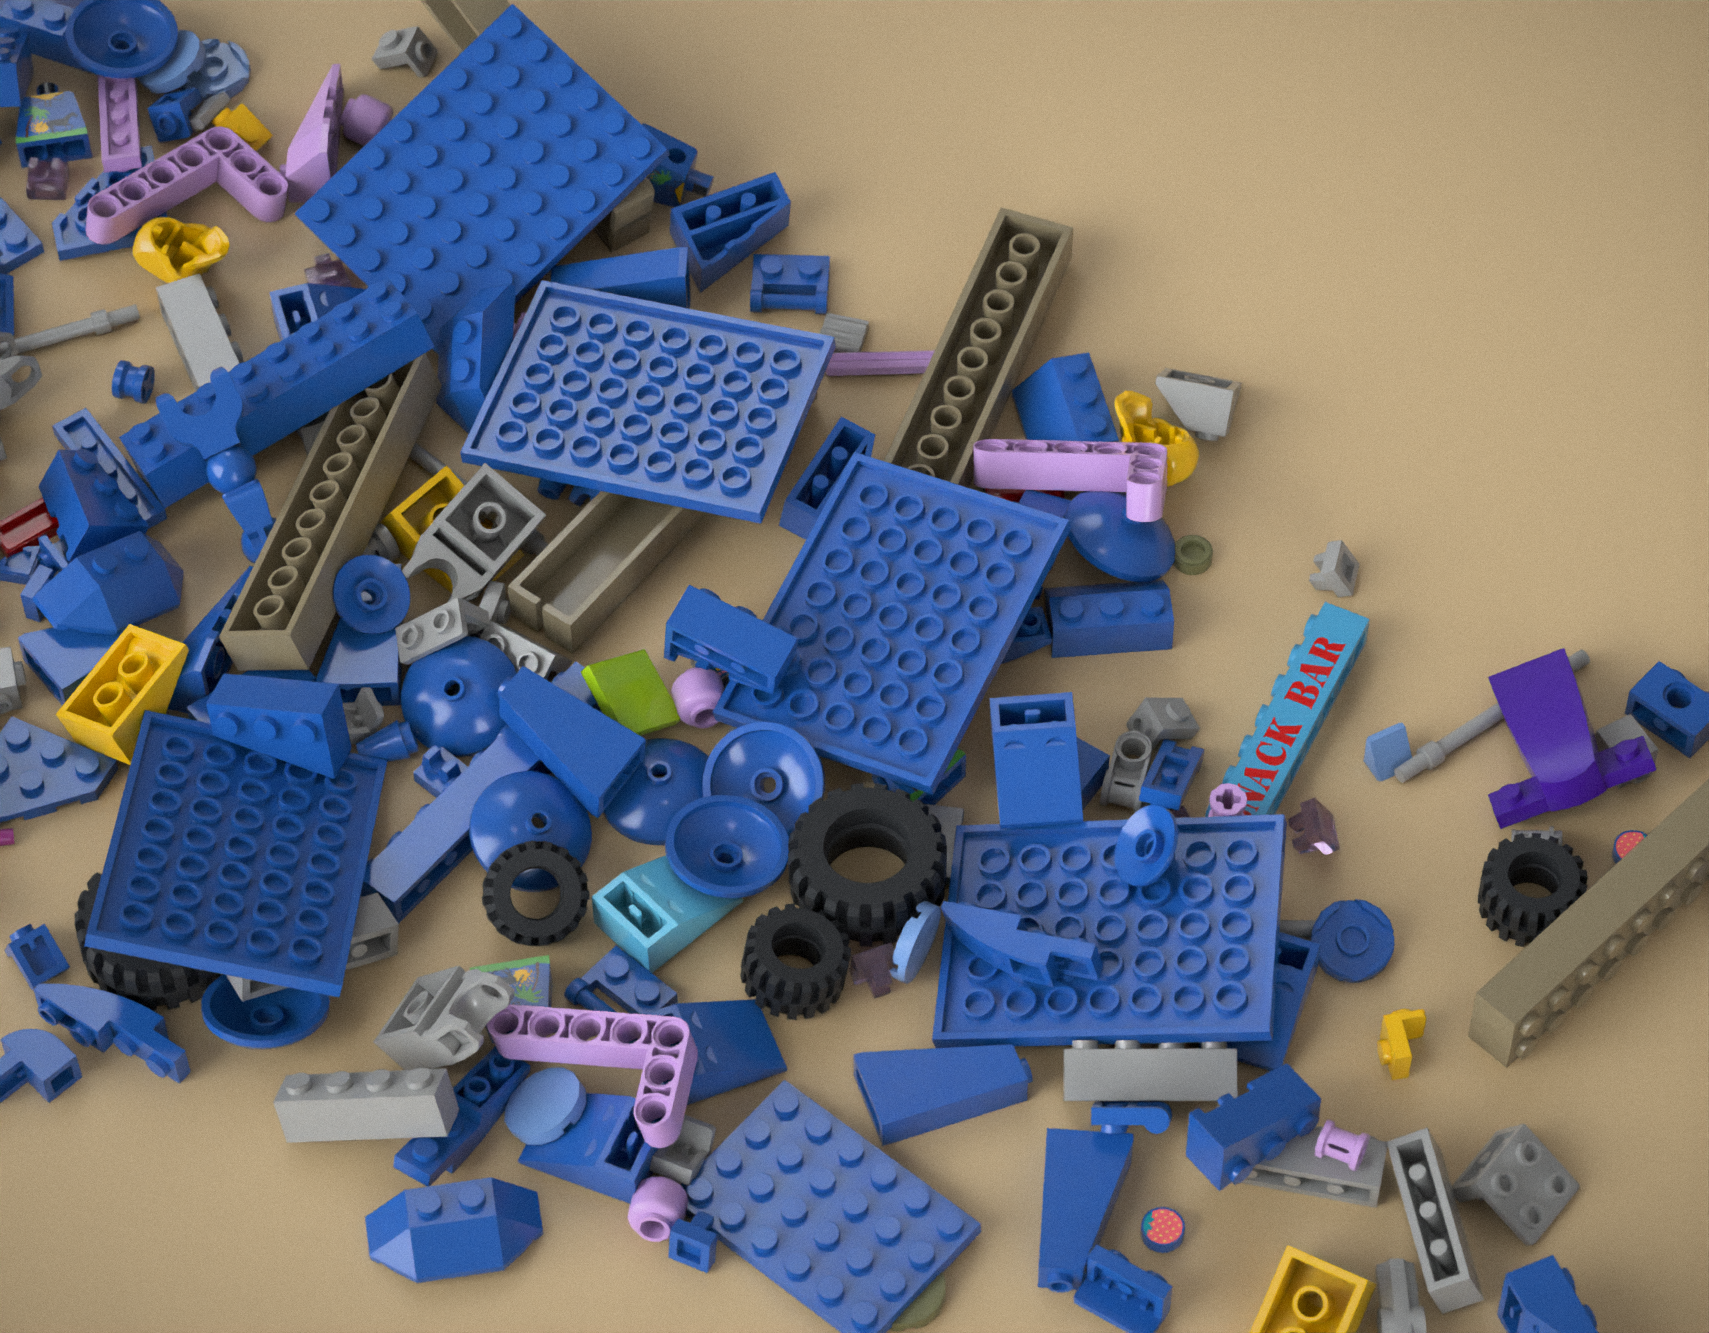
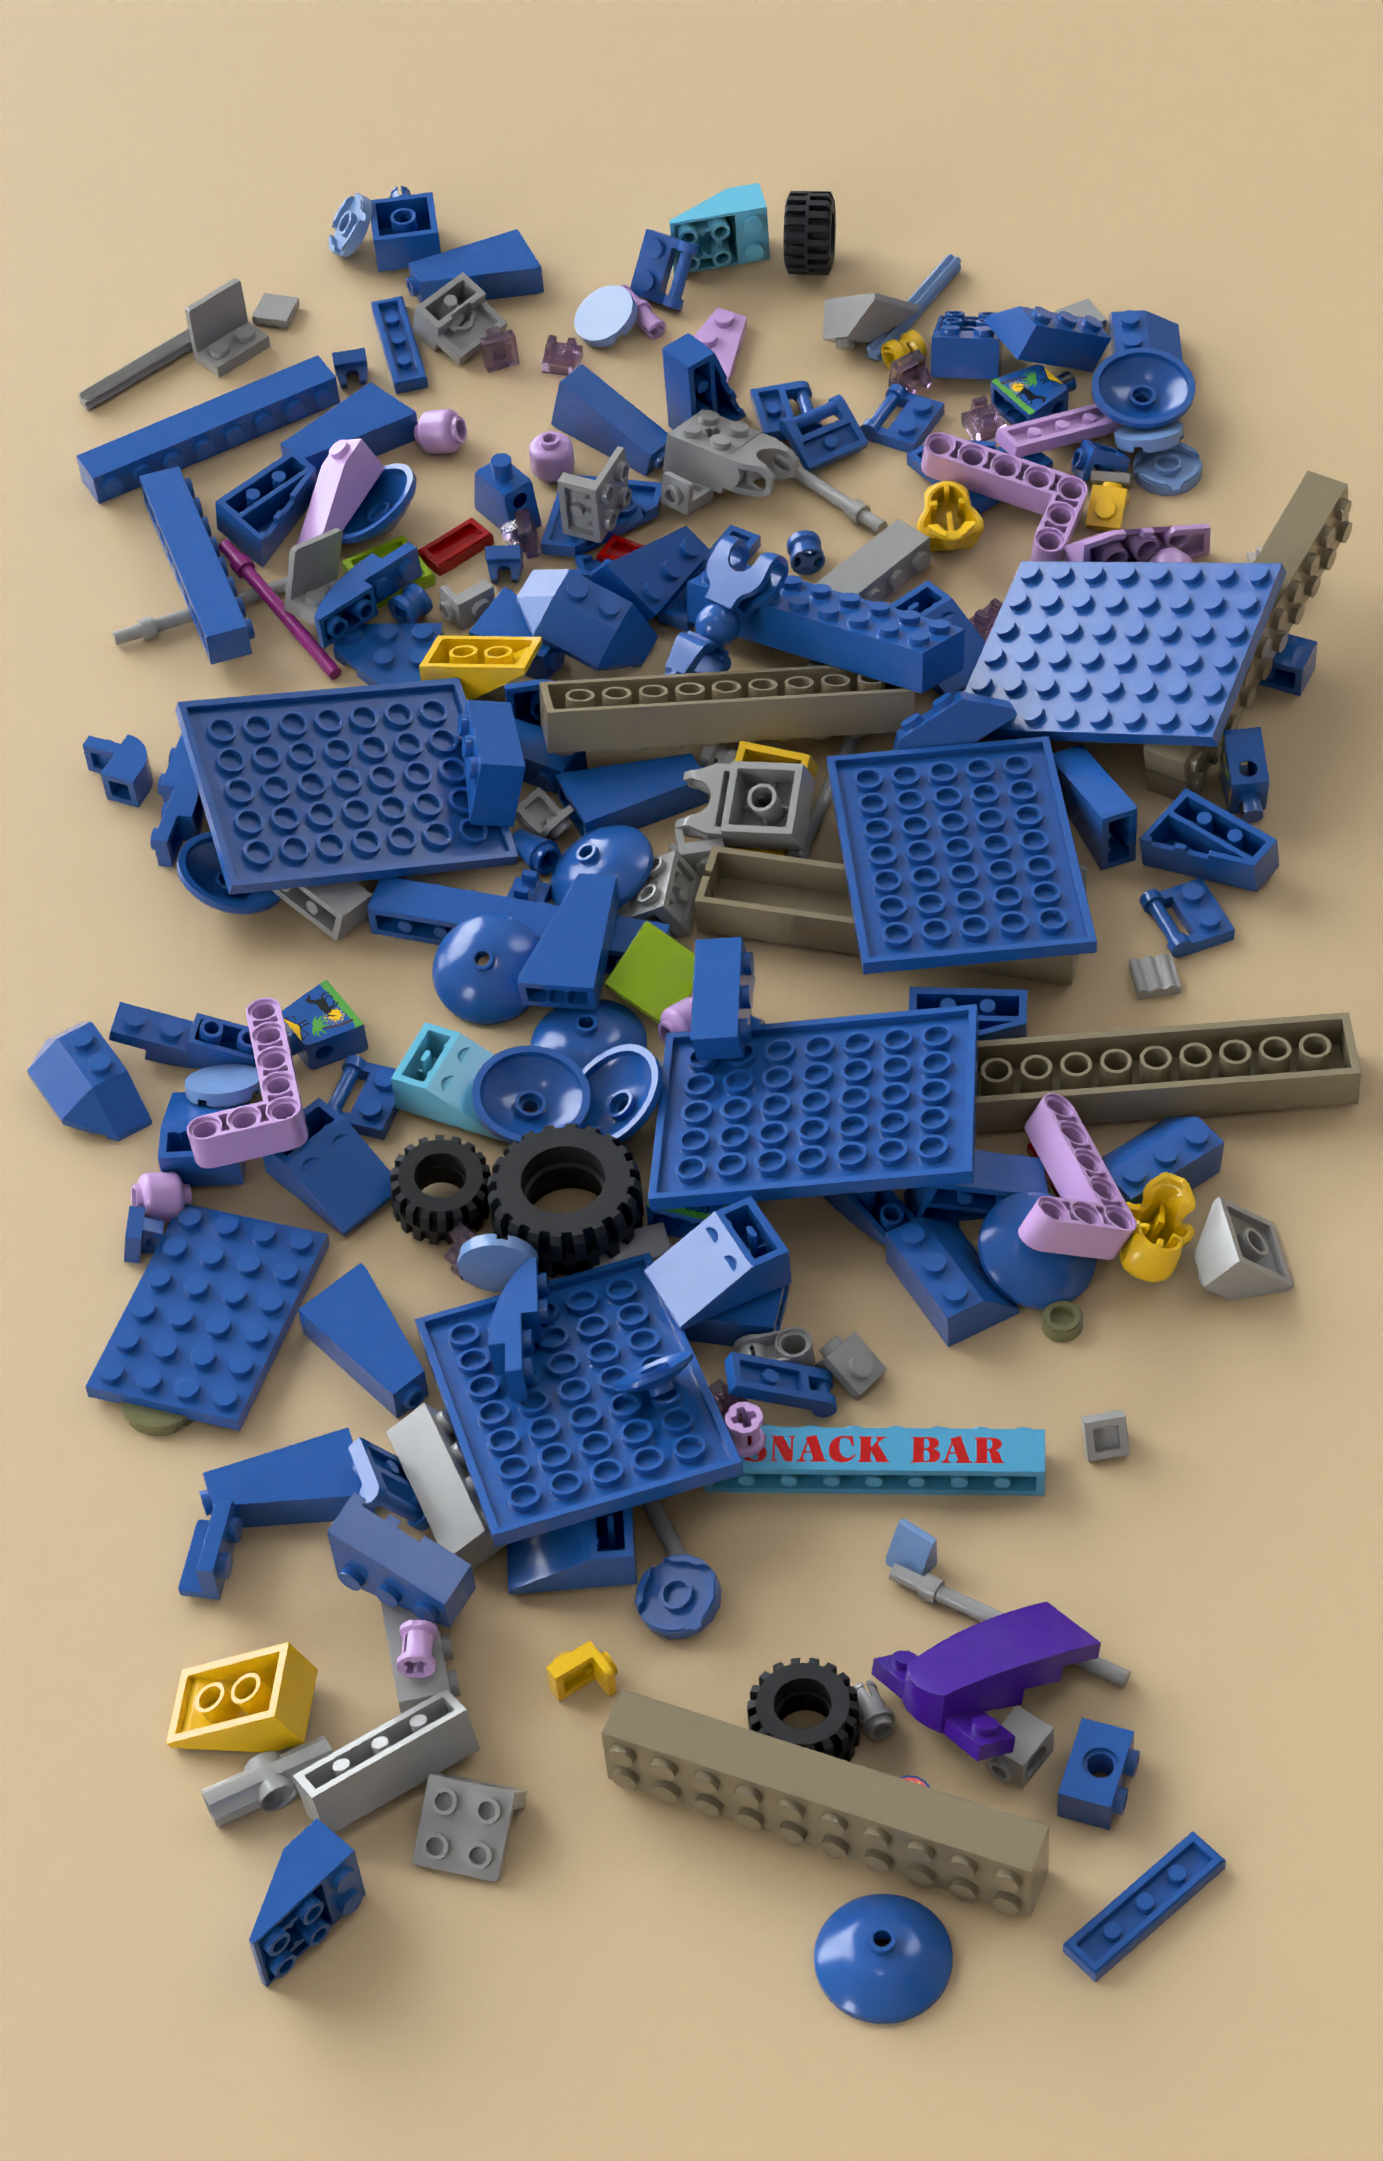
camera: 70 degrees right, 5 degrees down
light grey brick [273,1068,459,1143] -> none
blue dish [333,555,410,634] -> none
light grey brick [373,966,514,1070] -> none
light grey bracket [395,597,490,665] -> none
black tyre [482,840,590,946] -> none
light grey bracket [650,1115,716,1185] -> none
lavender axle [826,350,935,376] -> none
tile [1141,1207,1185,1253] -> none
tile [1288,797,1340,855] -> none

